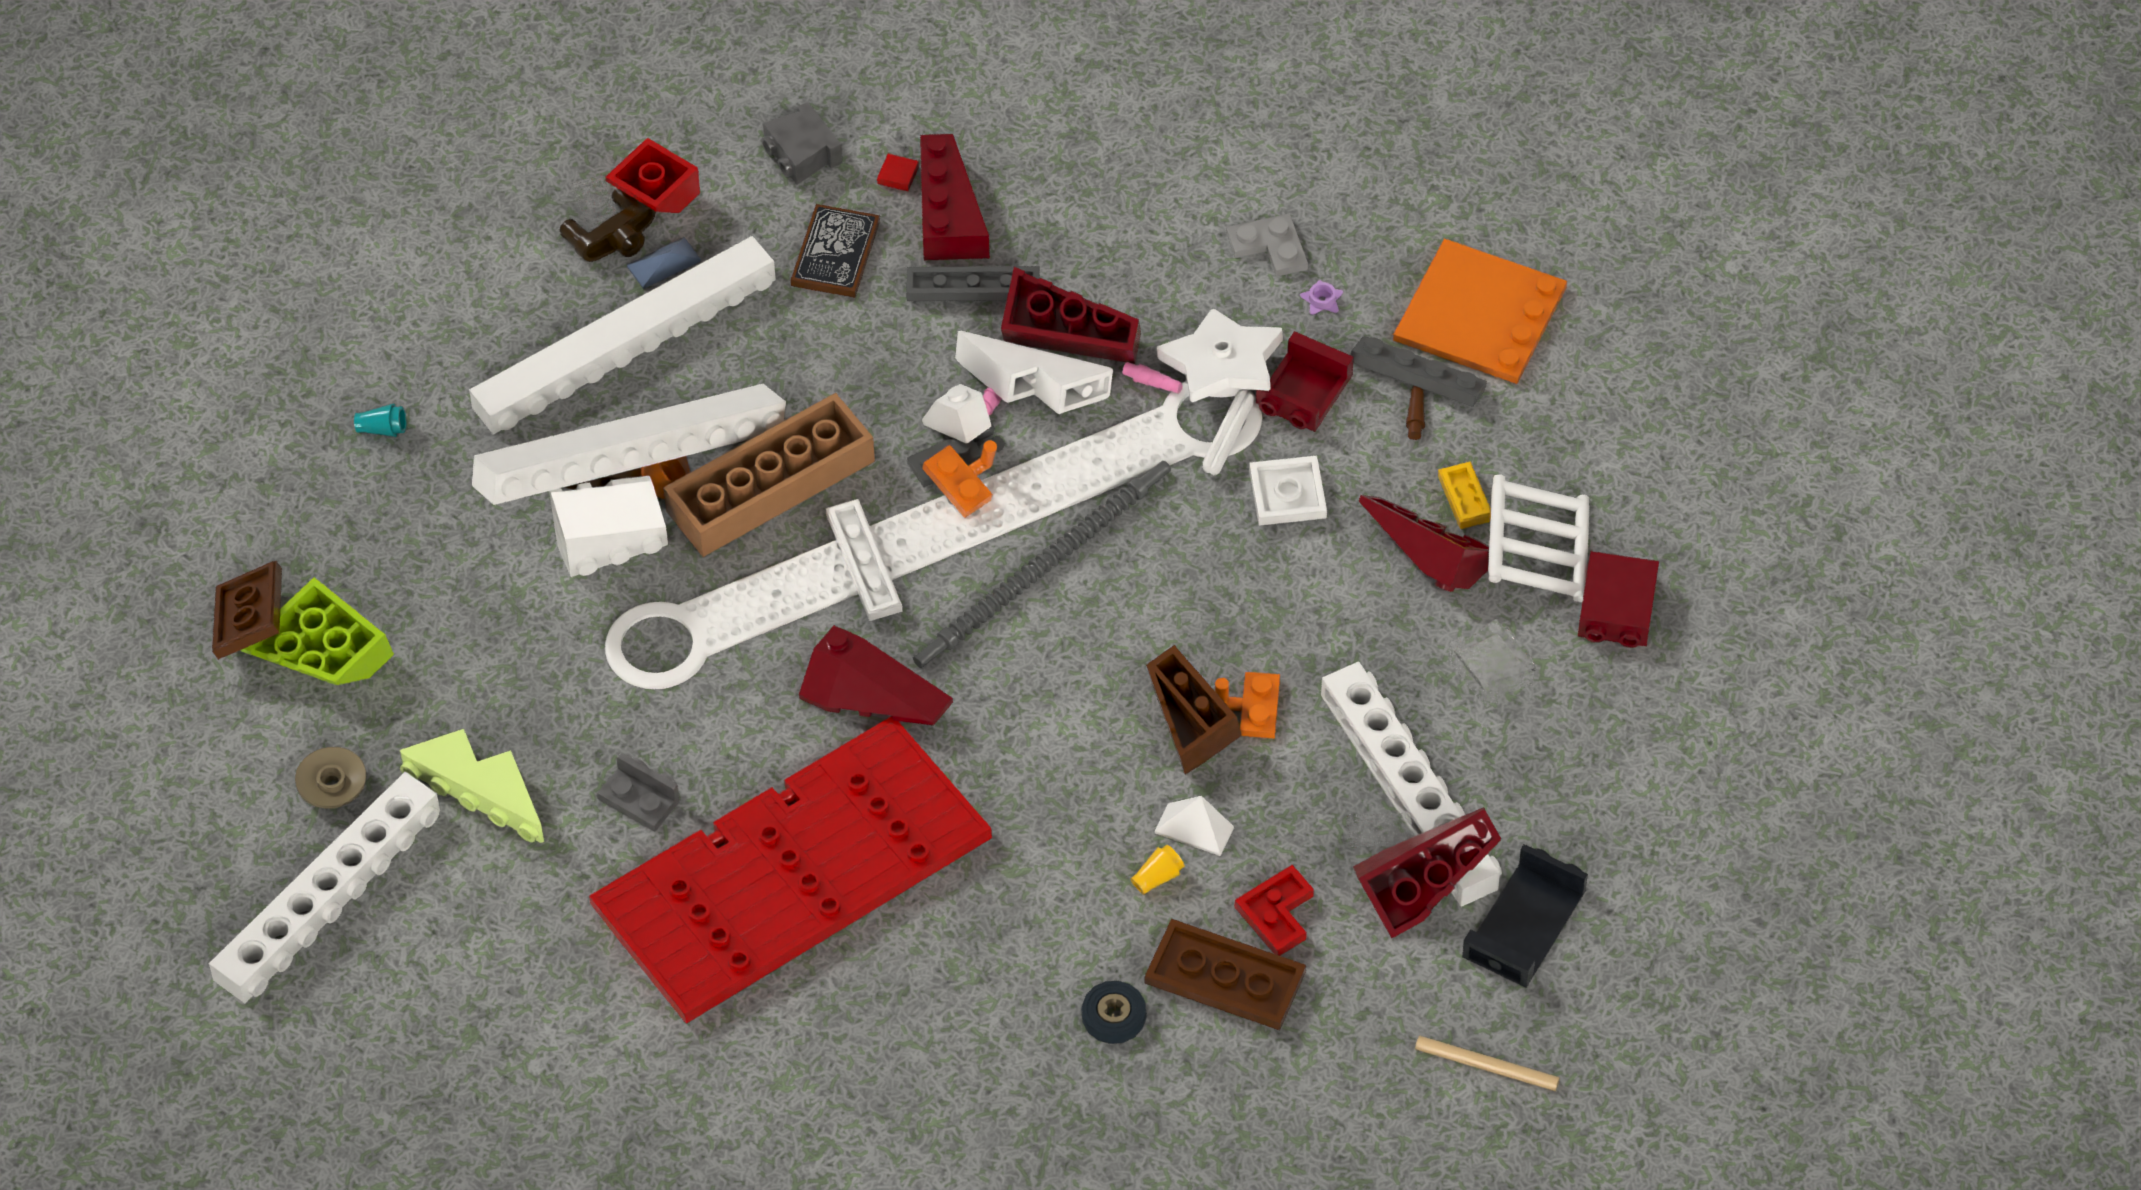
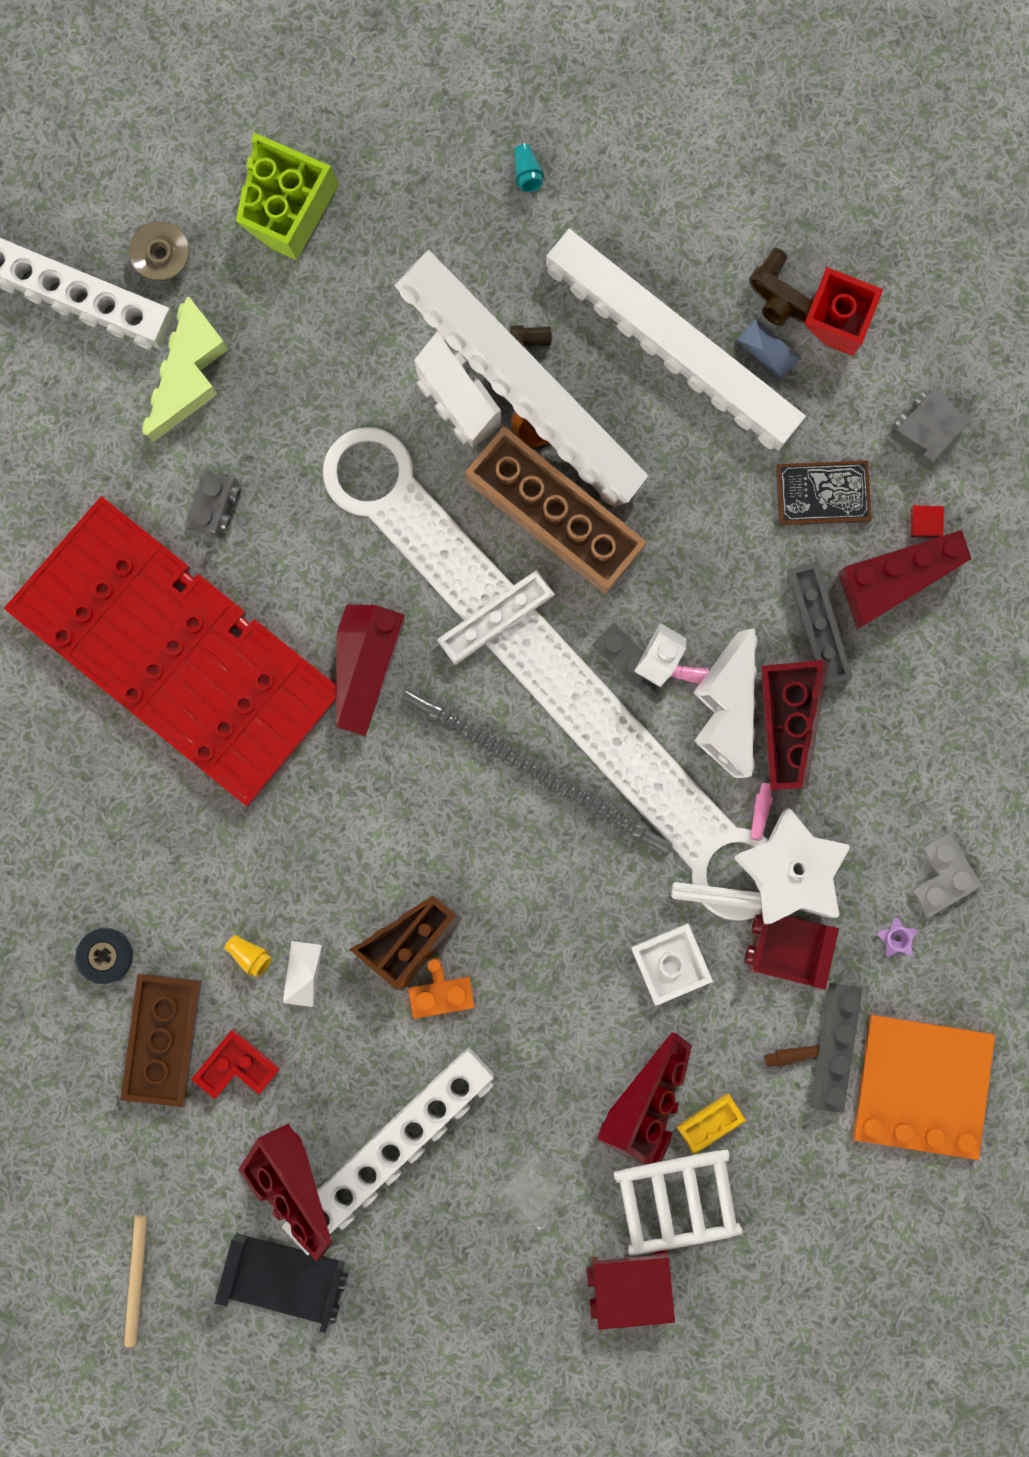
camera: 75 degrees right, 30 degrees up
reddish brown tile [212,561,282,660] -> none
orange plate [922,440,997,518] -> none

